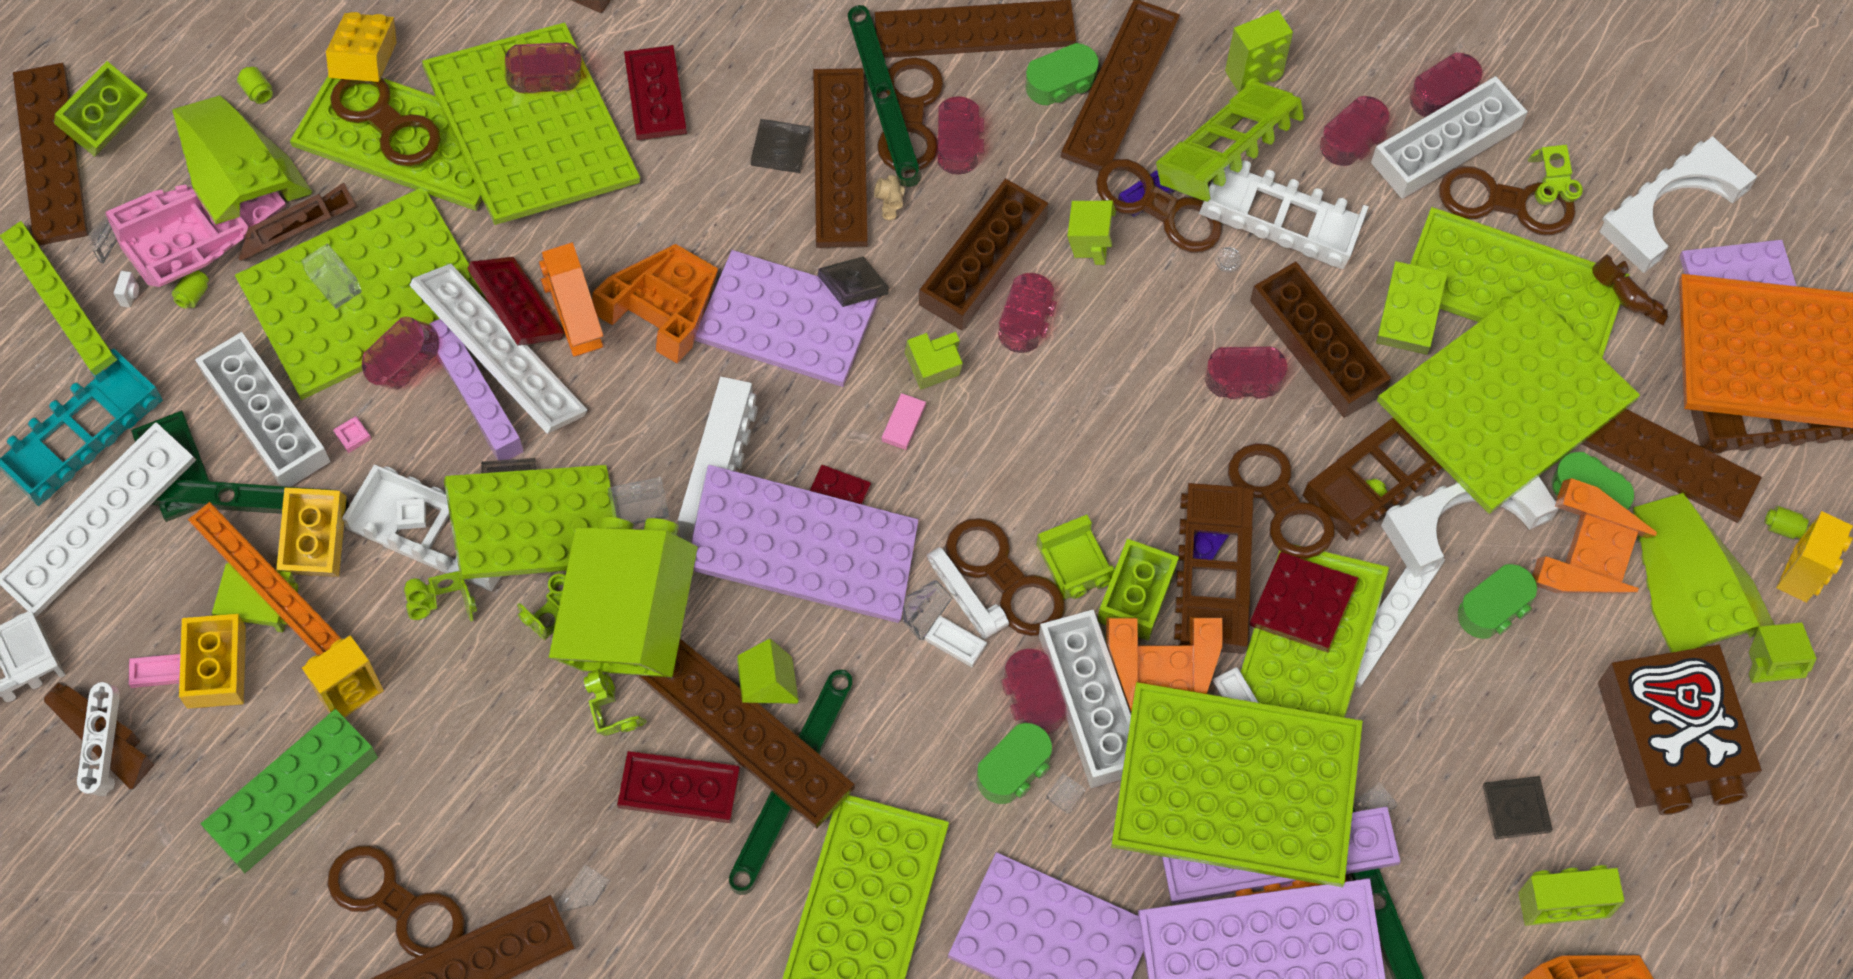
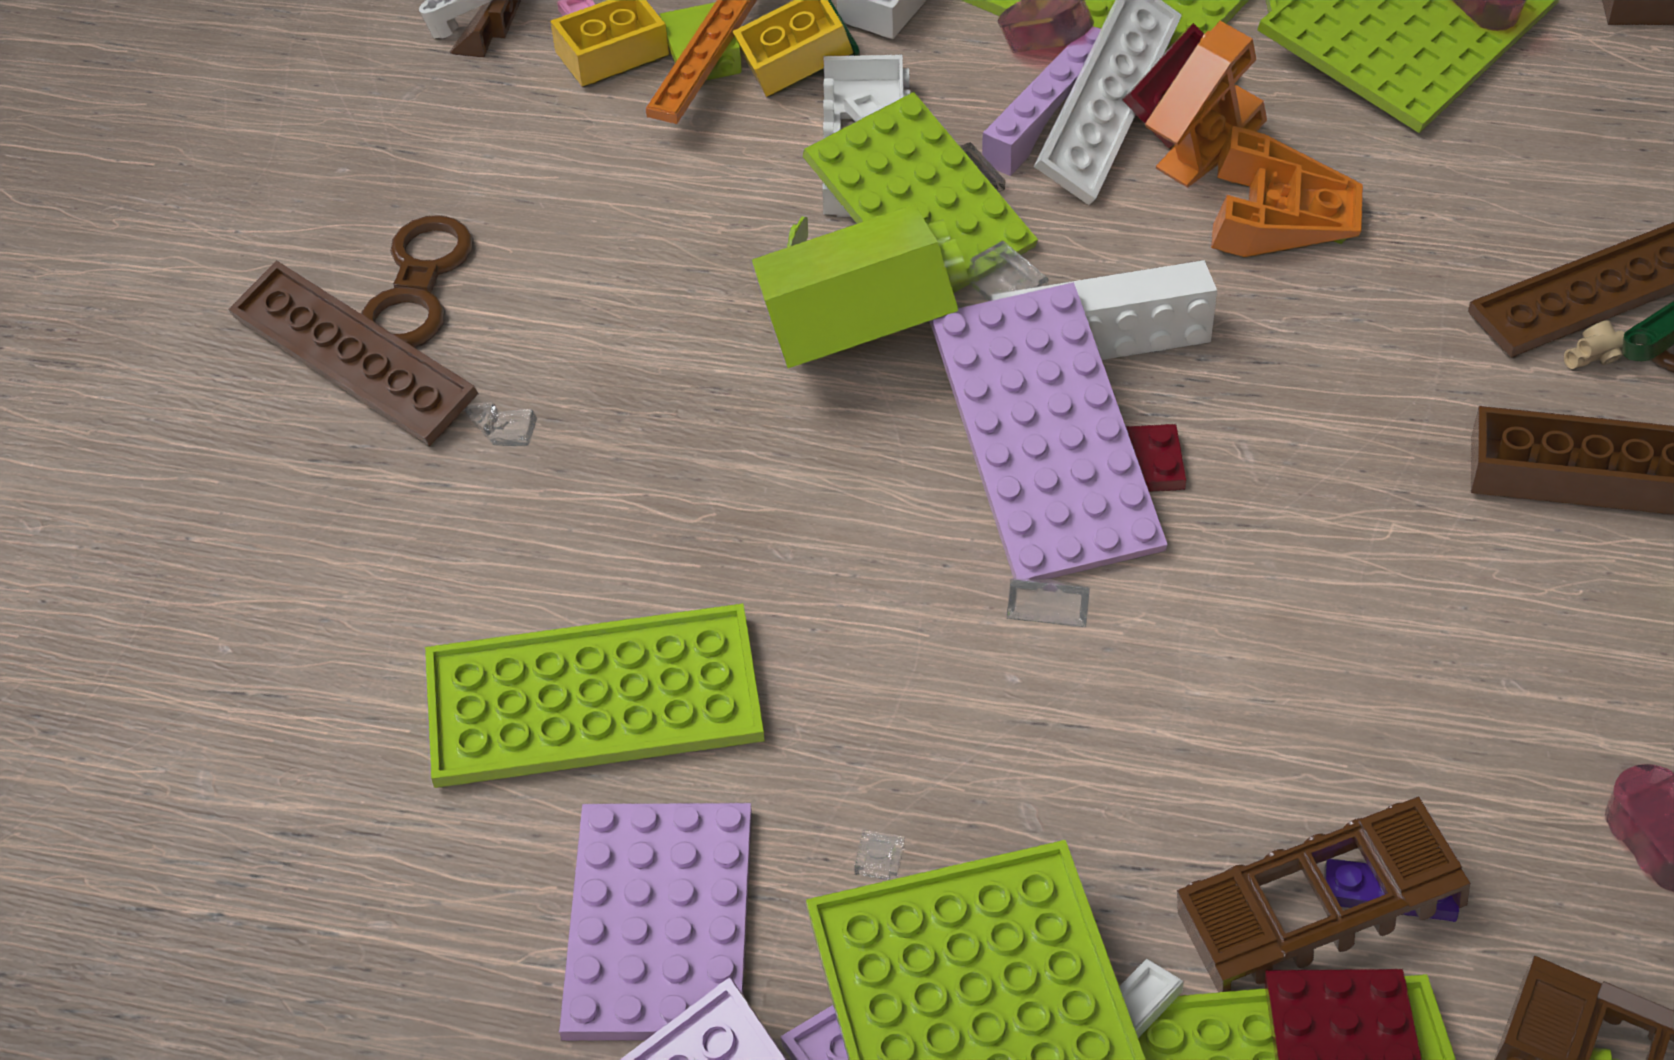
camera: 70 degrees right, 15 degrees down
bright green brick [201,709,378,874] -> none
yellow brick [302,635,384,718] -> none
bright pink tile [333,416,371,453] -> none
lime piece [404,571,477,621] -> none
lime piece [584,669,647,736] -> none
dark red plate [617,751,740,824] -> none
dark red plate [624,45,687,141] -> none
reddish brown plate [636,639,855,829] -> none
lavender plate [695,250,878,387] -> none
dark green beam [729,669,853,895] -> none
lime slope [737,638,799,704] -> none
clear smoke tile [750,119,810,174] -> none
clear smoke tile [818,256,889,307] -> none
bright pink tile [882,393,926,450] -> none
lime plate [904,331,963,390] -> none
white tile [925,615,987,668] -> none
white beam [927,547,1009,639] -> none
reddish brown bar [945,518,1065,636] -> none
bright green brick [977,723,1052,804] -> none
clear pink brick [998,273,1057,353] -> none
clear pink brick [1001,649,1066,735] -> none
lime panel [1036,514,1115,600] -> none
white brick [1039,609,1131,788] -> none
lime brick [1097,538,1179,641] -> none
orange wedge [1106,617,1222,714] -> none
reddish brown bar [1228,443,1335,559] -> none

